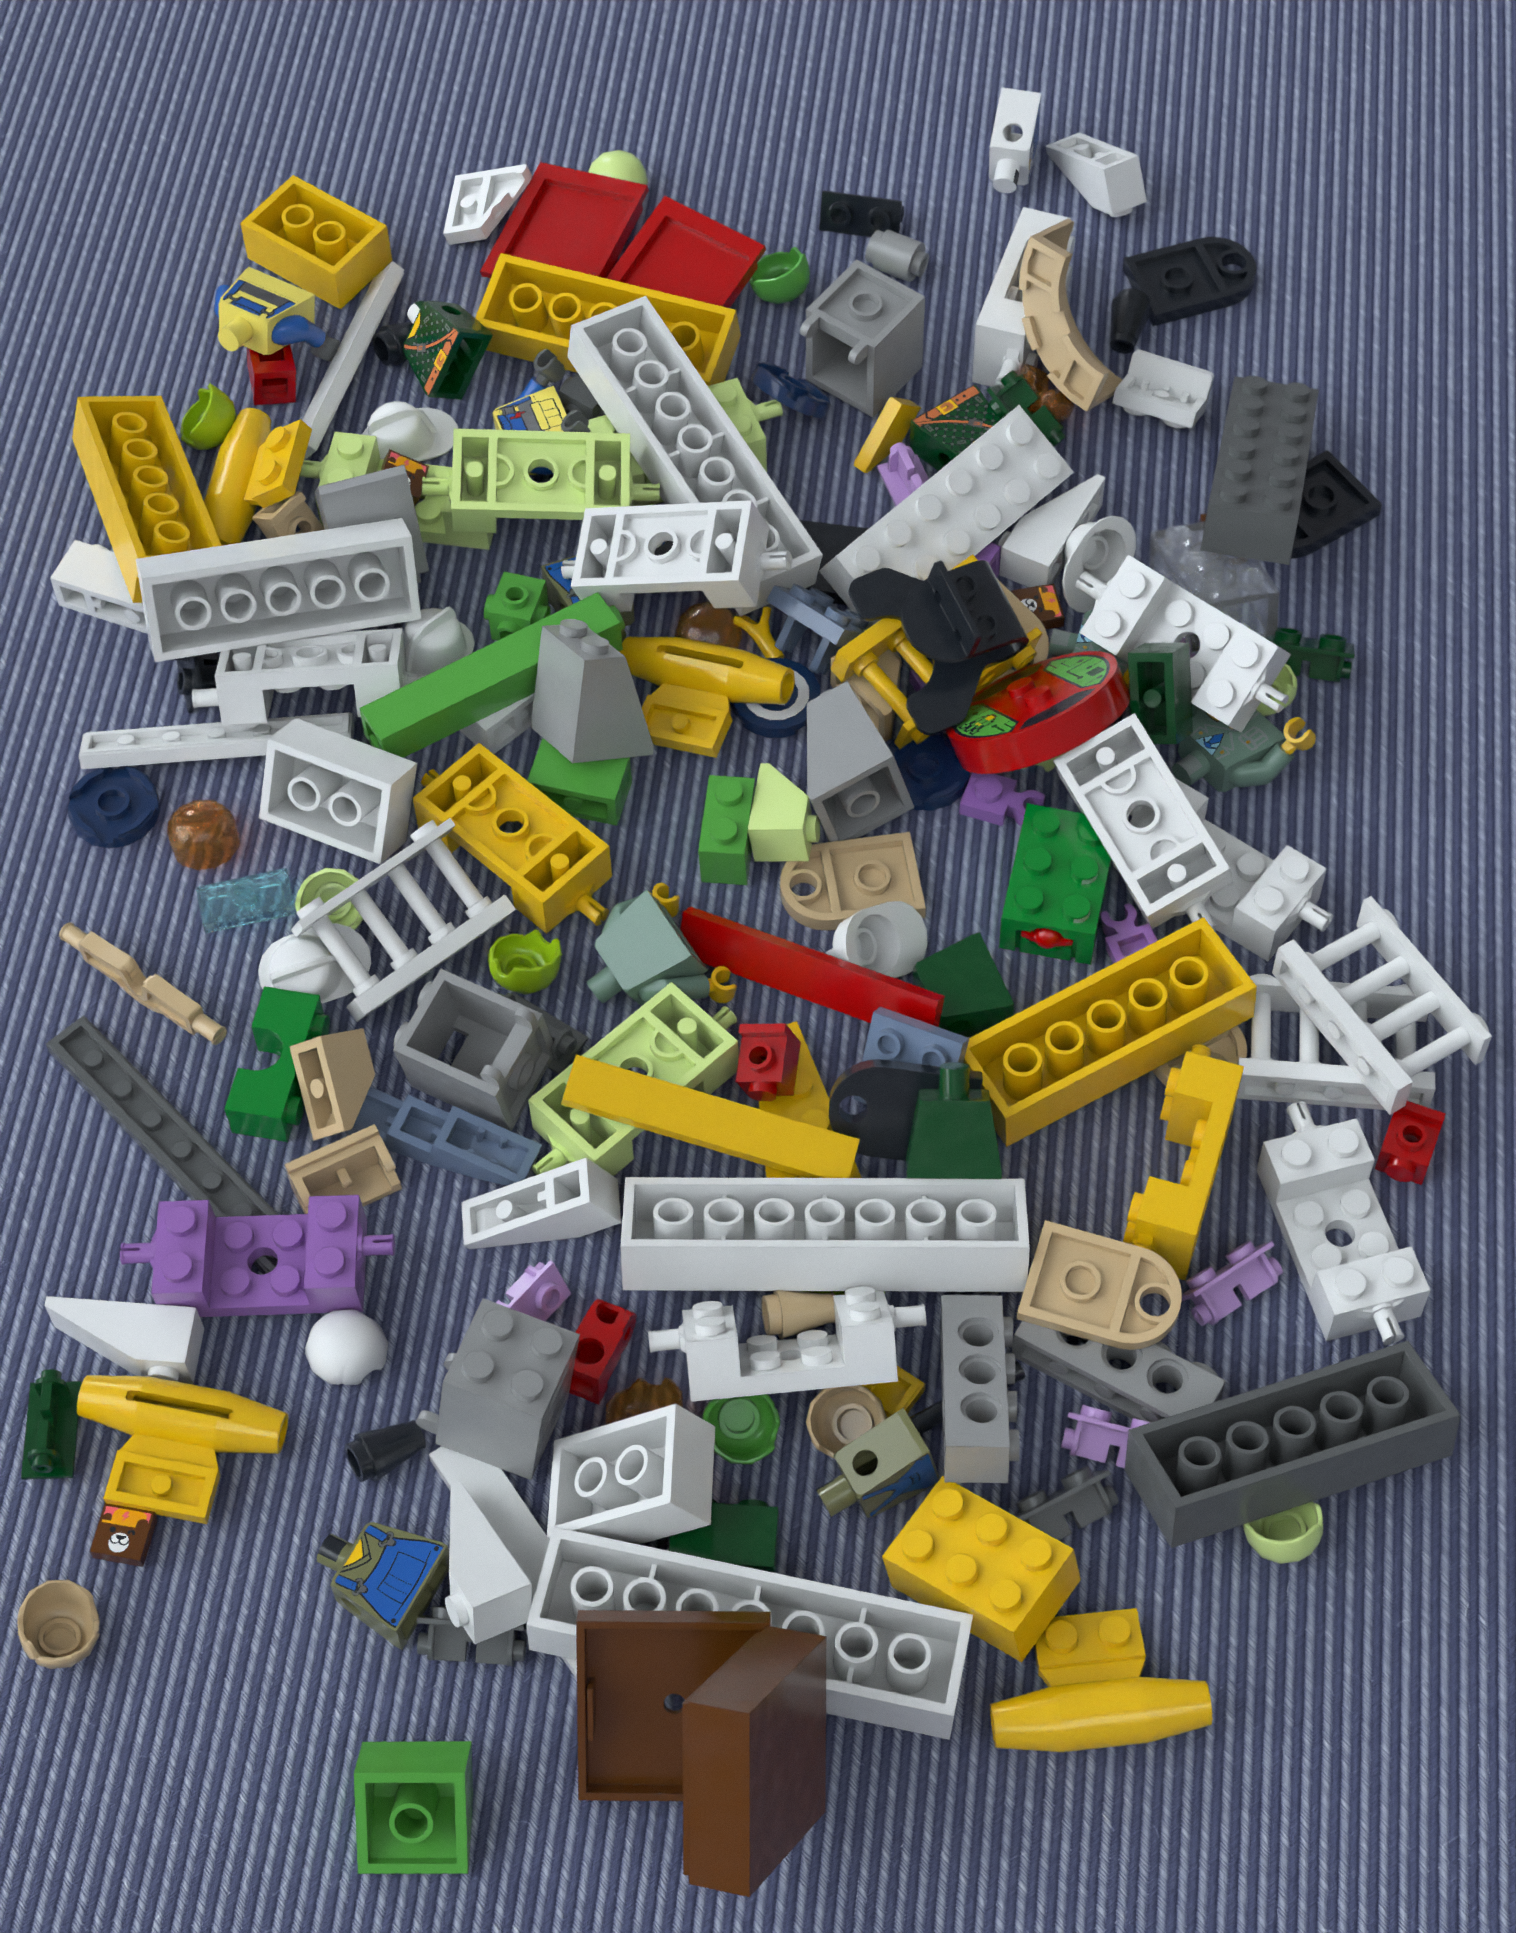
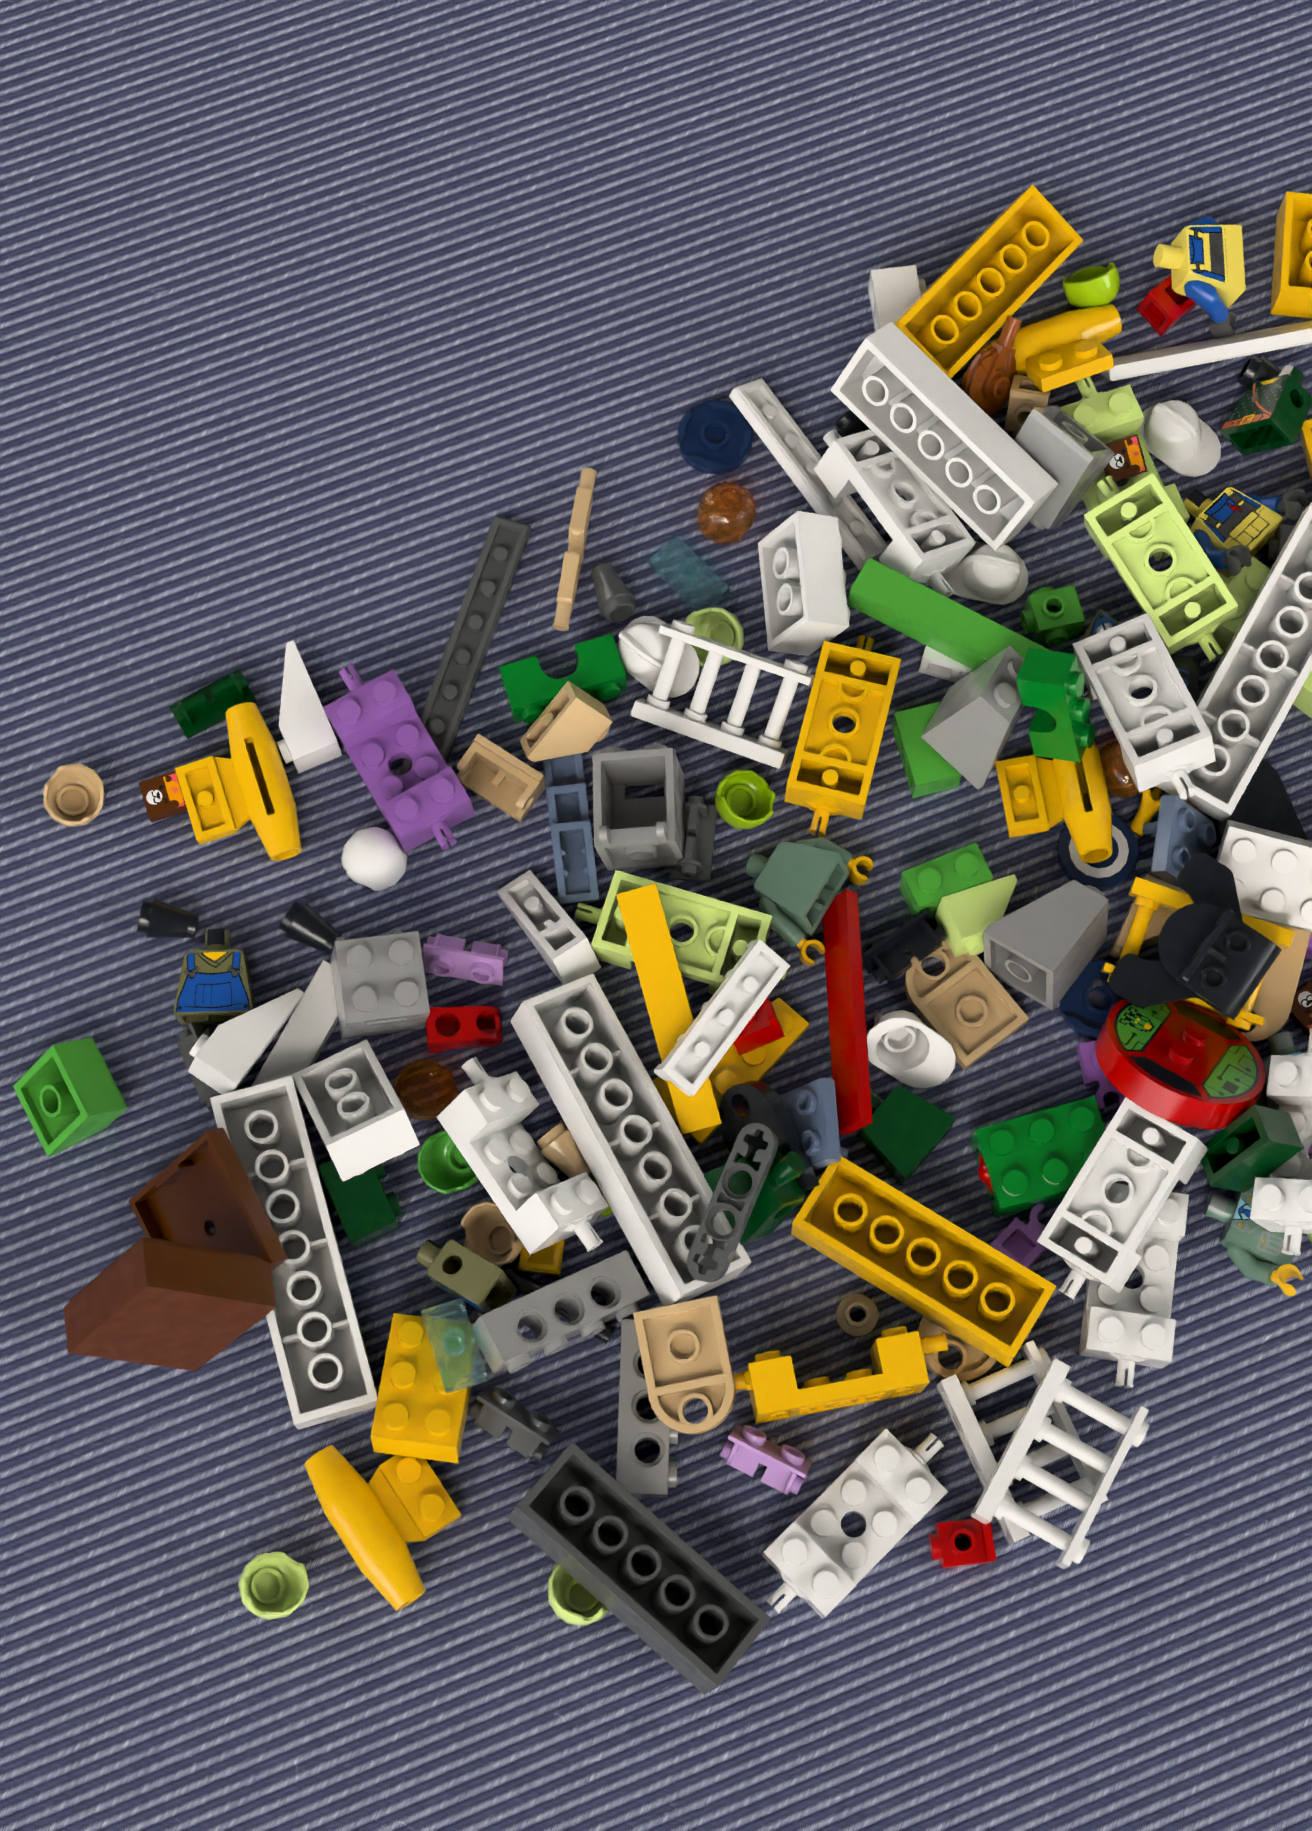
camera: 60 degrees right, 15 degrees up
lavender hinge [1061,1405,1151,1468] -> none
none -> black cone [137,898,199,939]
none -> yellowish green hair [238,1552,309,1620]
none -> clear light blue plate [421,1298,488,1394]
none -> dark grey cone [591,563,636,623]
none -> white hinge [654,939,790,1096]
none -> dark grey beam [686,1123,779,1283]
none -> dark tan plate [836,1294,878,1337]
none -> black hinge [862,909,947,984]
none -> dark orange piece [962,315,1022,416]
none -> green arch [1016,648,1095,763]

